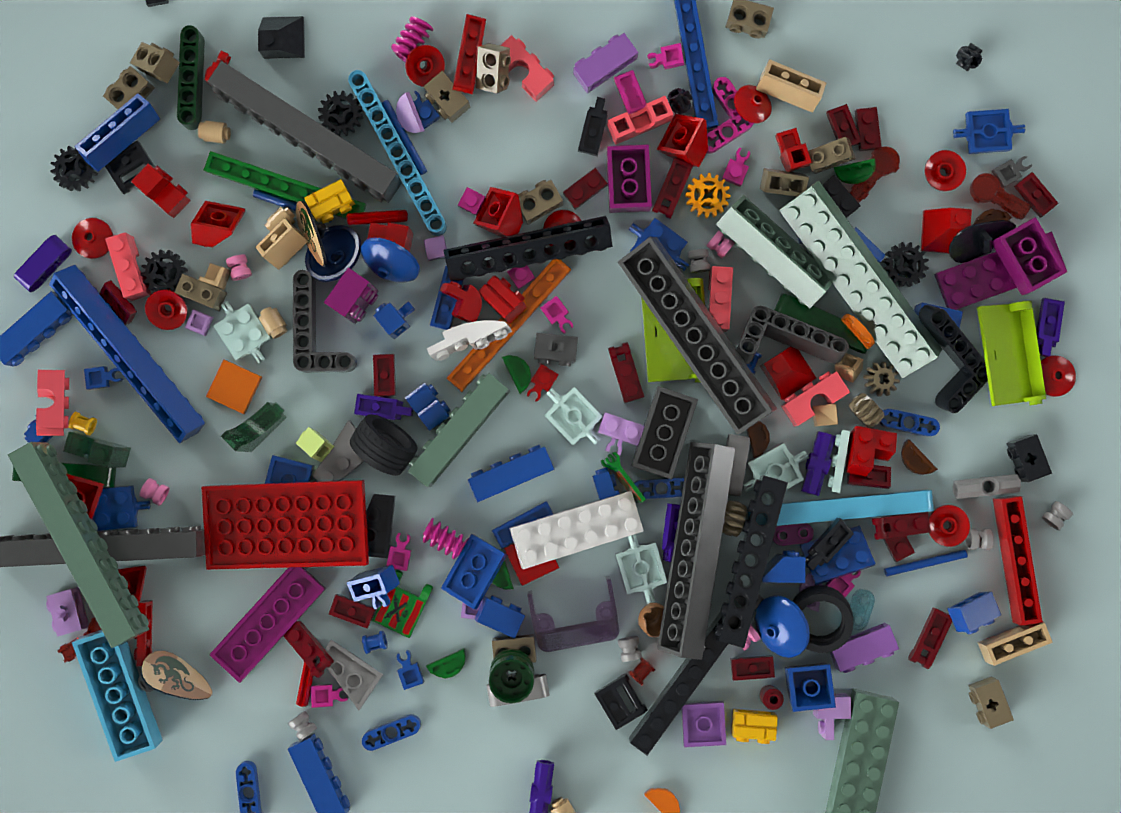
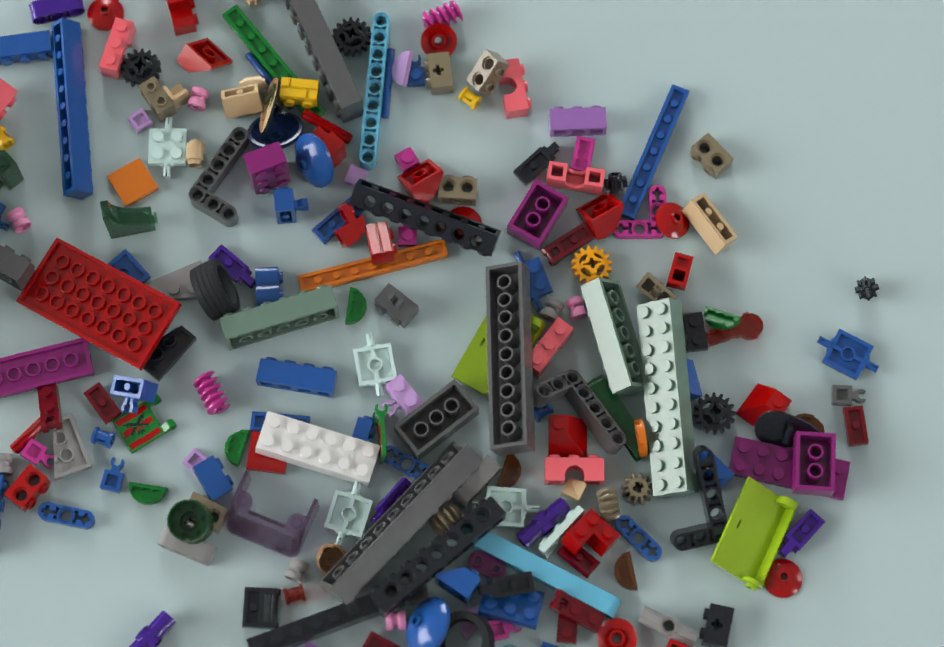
camera: 30 degrees right, 15 degrees down
blue plate [84,366,123,390] -> none
dark red plate [99,280,137,325] -> none
red dish [145,289,188,330] -> none
yellowish green brick [296,427,334,462] -> none
dark red plate [373,354,396,396] -> none
dark pink plate [386,533,412,571] -> none
white slope [427,320,512,361] -> none
blue plate [441,534,507,610] -> none
red tile [452,14,486,94] -> none
red plate [527,364,559,402] -> none
dark pink plate [540,296,573,334] -> none
dark red plate [563,168,608,210] -> none
dark red plate [608,342,644,403] -> none
dark pink plate [647,43,685,69] -> none
dark pink plate [722,148,750,187] -> none
dark tan brick [808,137,855,174] -> none
dark red plate [826,104,861,147] -> none
tan slope [834,353,863,383] -> none
dark red plate [855,107,882,151] -> none
red dish [924,150,966,191] -> none
clear red piece [970,173,1032,220] -> none
none -> red brick [4,464,51,512]
none -> yellow bush [458,86,482,110]

